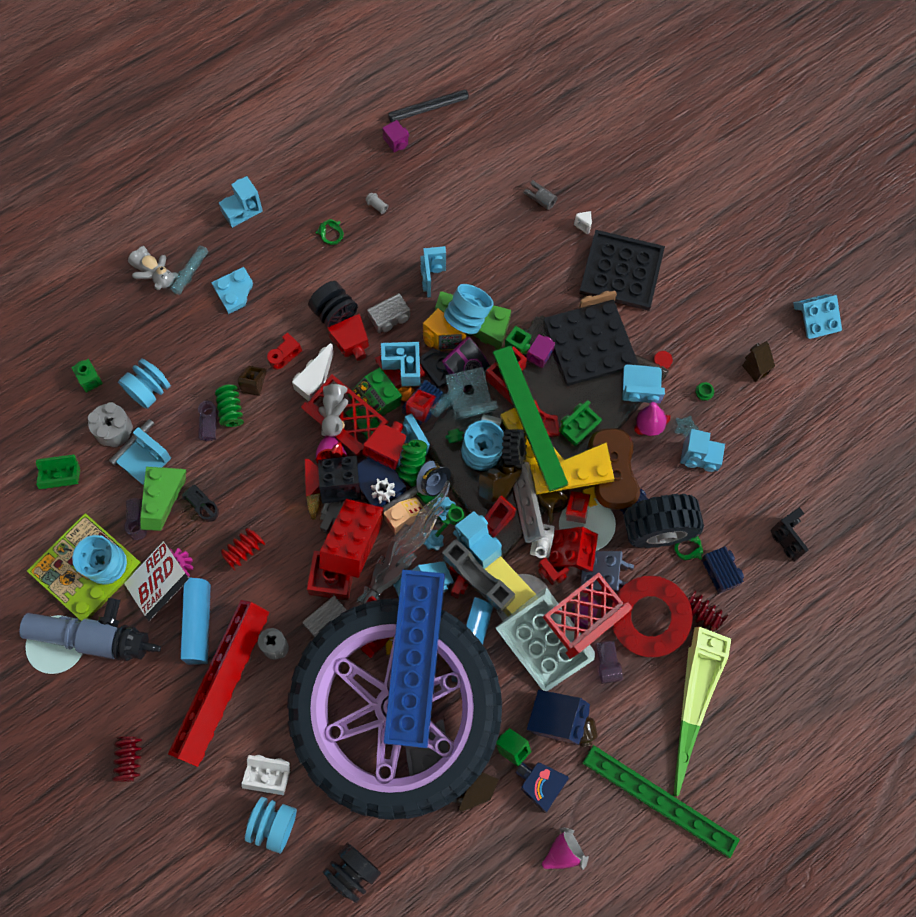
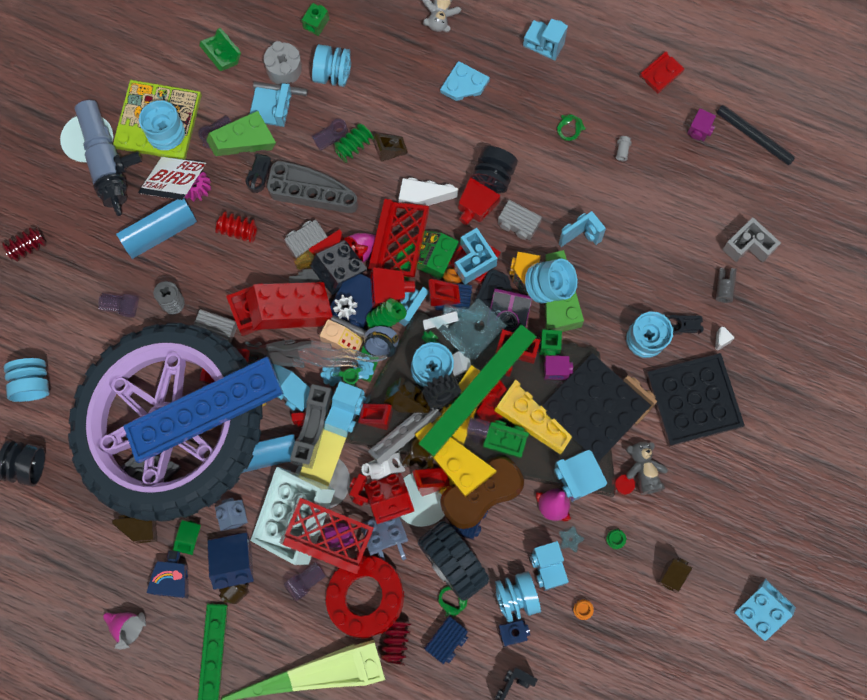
camera: 65 degrees right, 5 degrees up
red brick [168,600,270,767] -> none
clear light blue pin [170,245,209,295] -> none
white bracket [242,755,290,795] -> none
red leg [267,332,302,370] -> none
light grey piece [319,384,348,437] -> none
none -> clear purple piece [98,293,139,318]
none -> sand blue brick [215,498,248,531]
none -> dark grey beam [267,161,358,213]
none -> light grey brick [284,220,327,262]
none -> white sticker [423,311,458,331]
none -> clear purple piece [466,417,490,443]
none -> yellow wing [494,380,572,455]
none -> medium azure wheel [495,571,541,622]
none -> dark blue brick [498,620,530,647]
none -> orange plate [573,600,594,620]
none -> medium azure wheel [626,312,673,358]
none -> dark grey piece [626,442,668,495]
none -> red plate [640,51,685,94]
none -> black piece [667,315,704,335]
none -> light grey brick [723,218,781,262]

